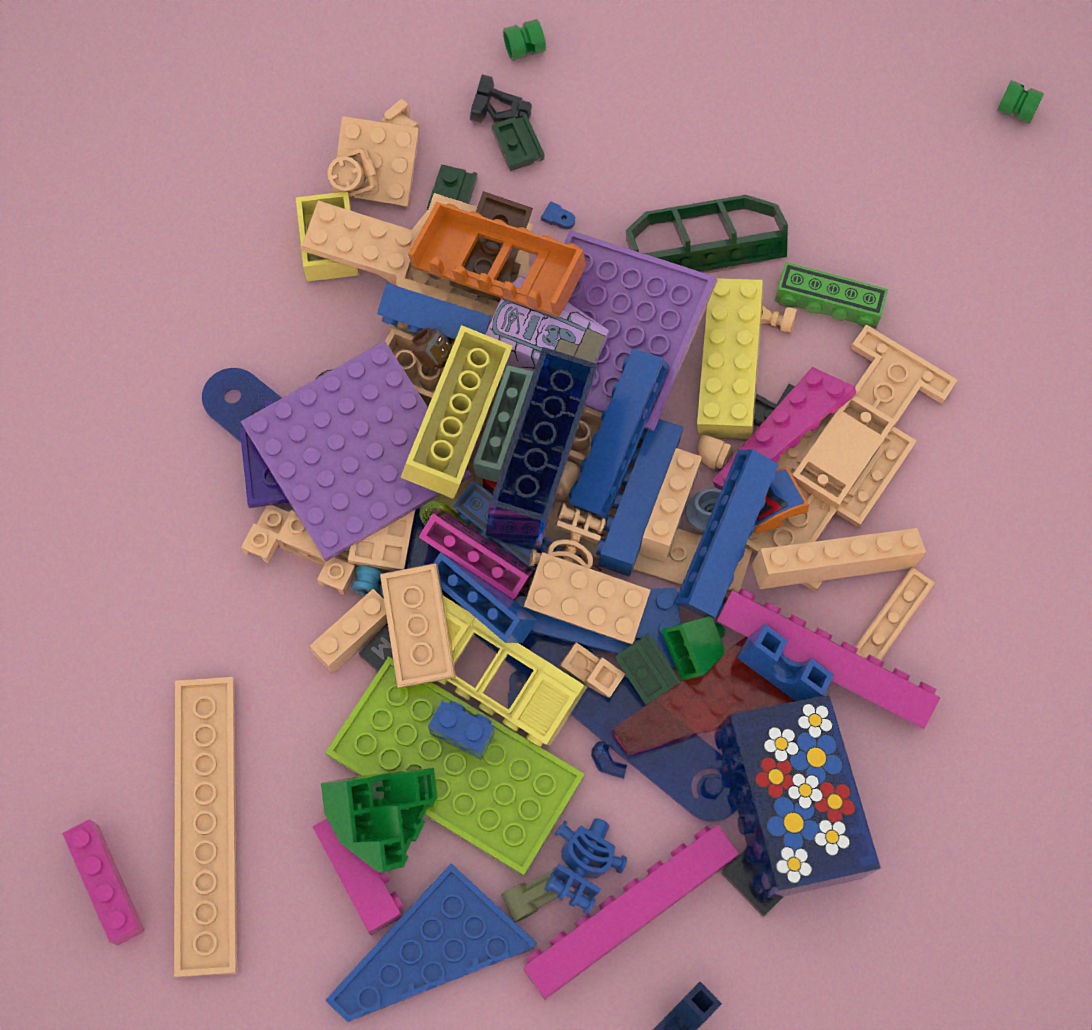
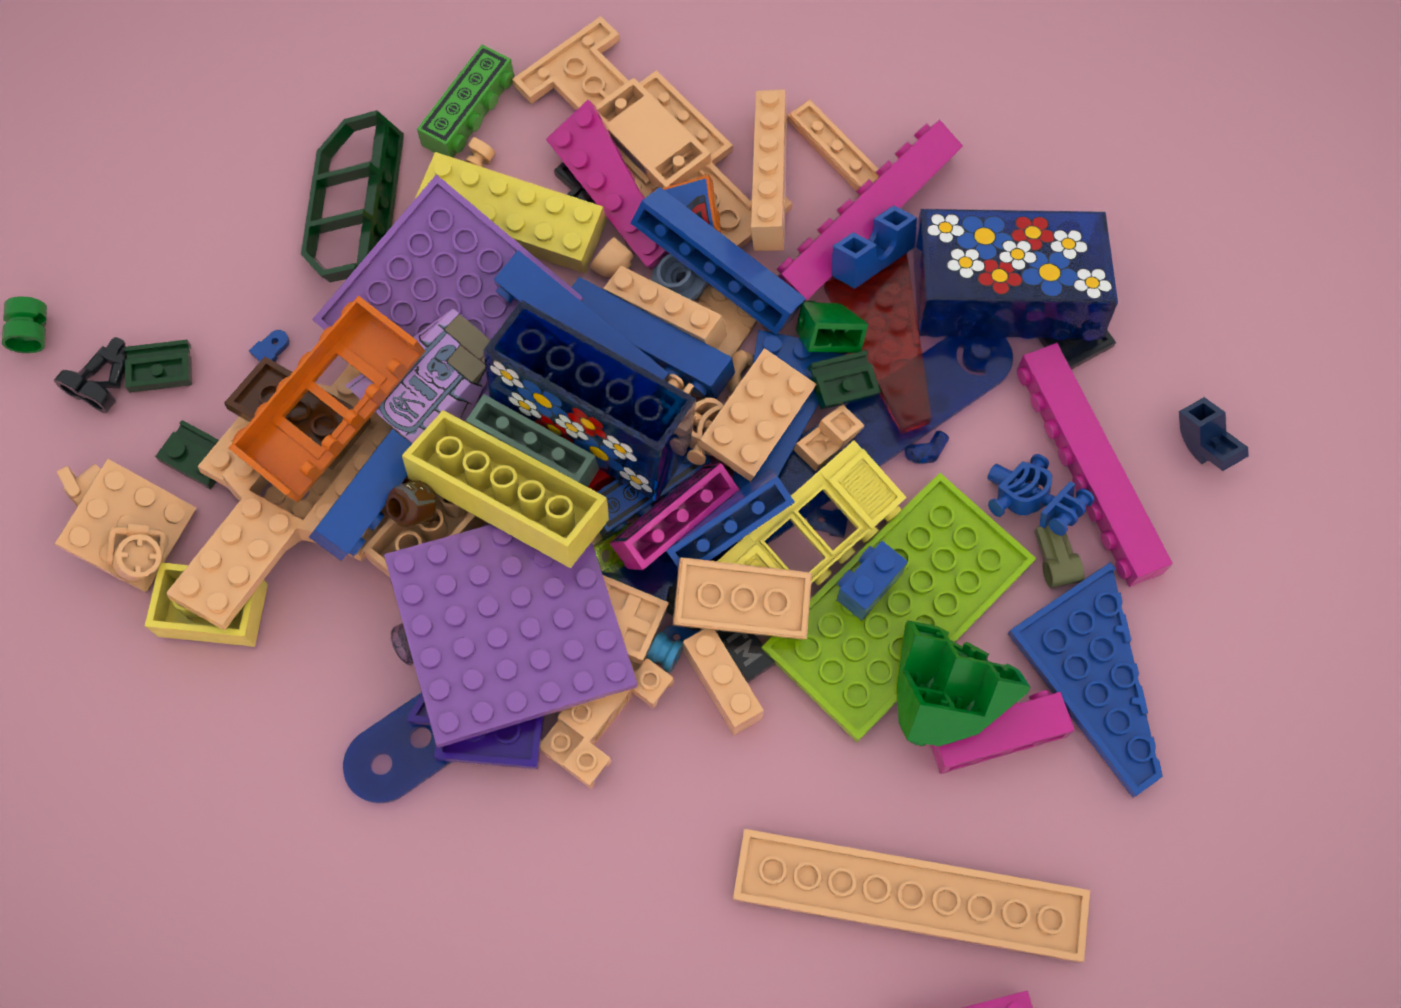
camera: 75 degrees left, 0 degrees up
none -> light nougat arm [728,350,753,395]

